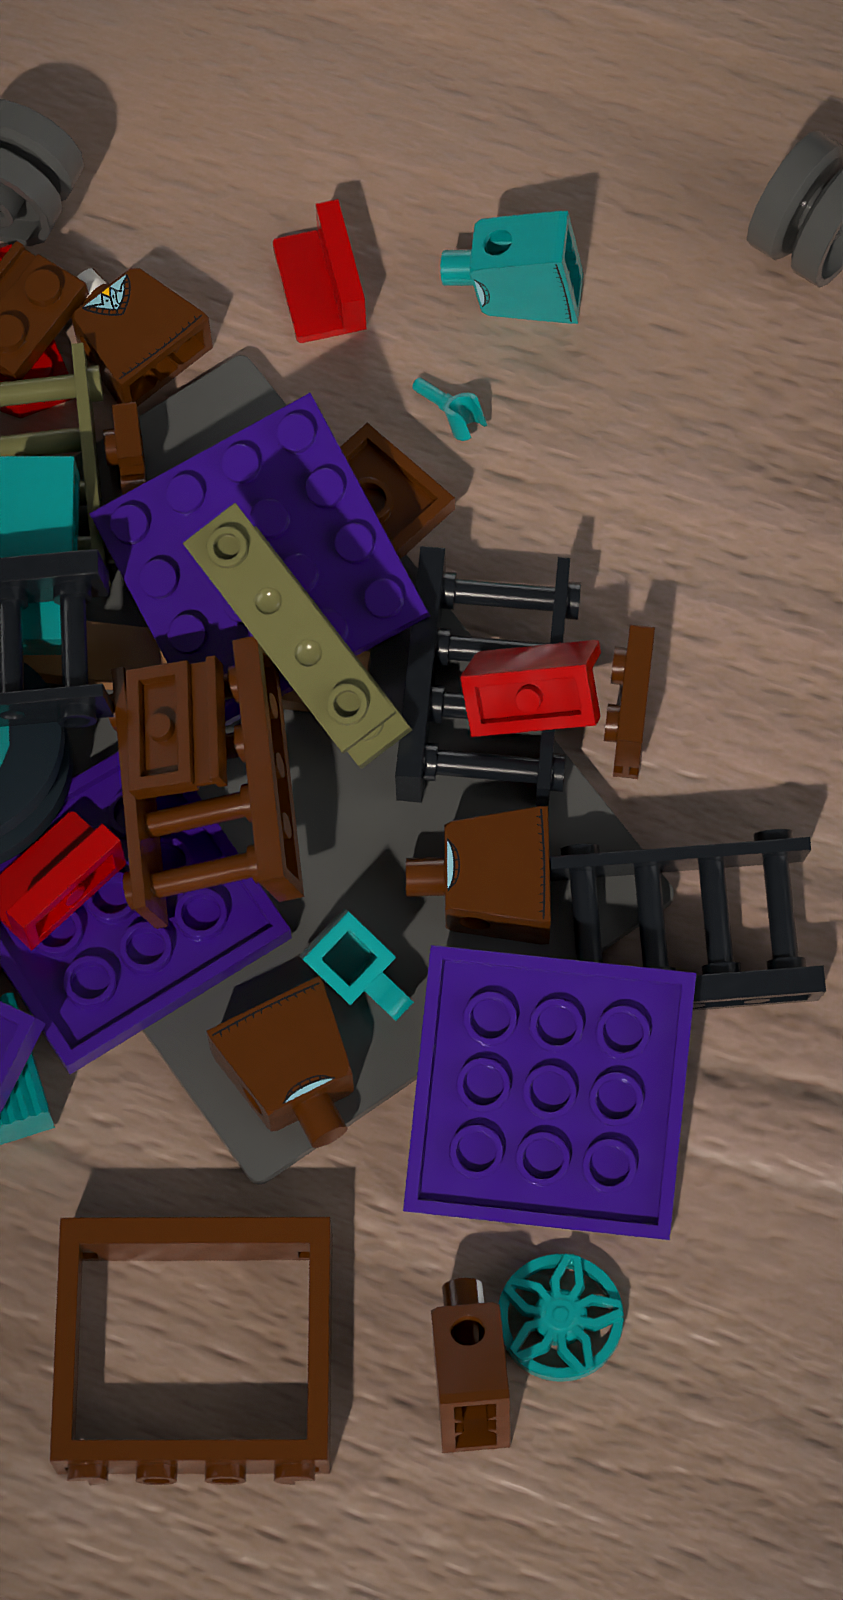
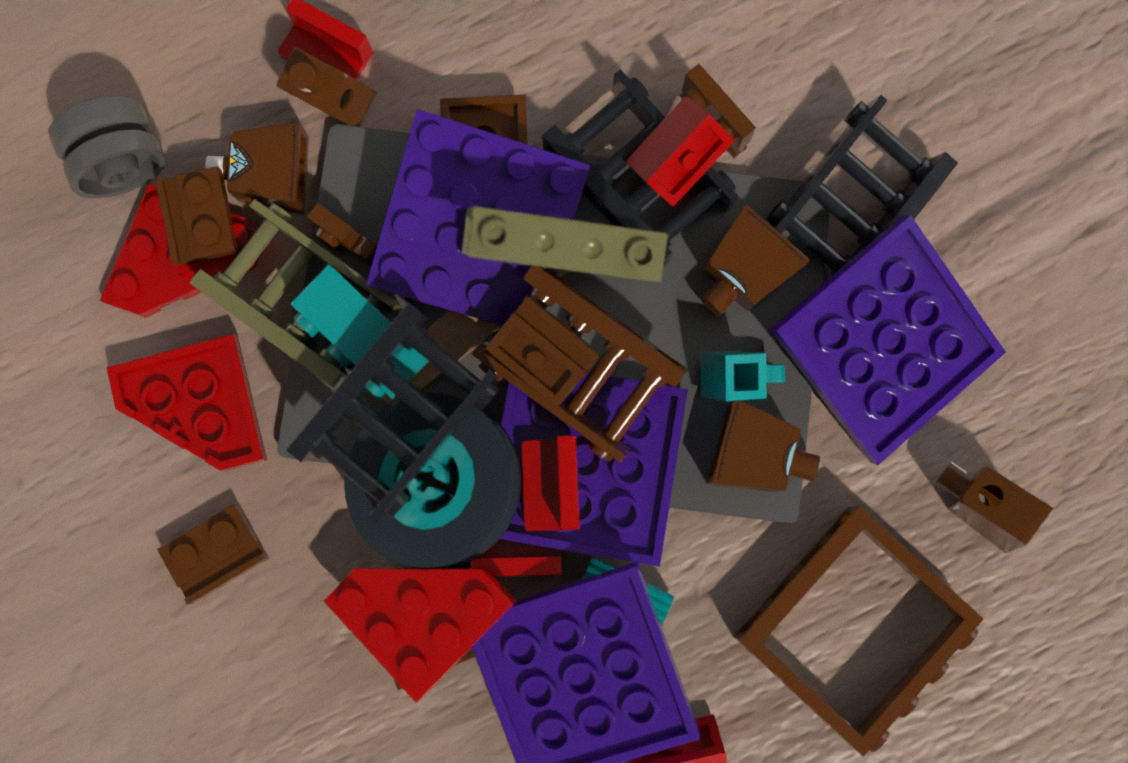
camera: 45 degrees left, 15 degrees up
teal hand [413,377,487,441] -> none
teal wheel [498,1253,624,1382] -> none
none -> reddish brown torso [276,47,377,127]

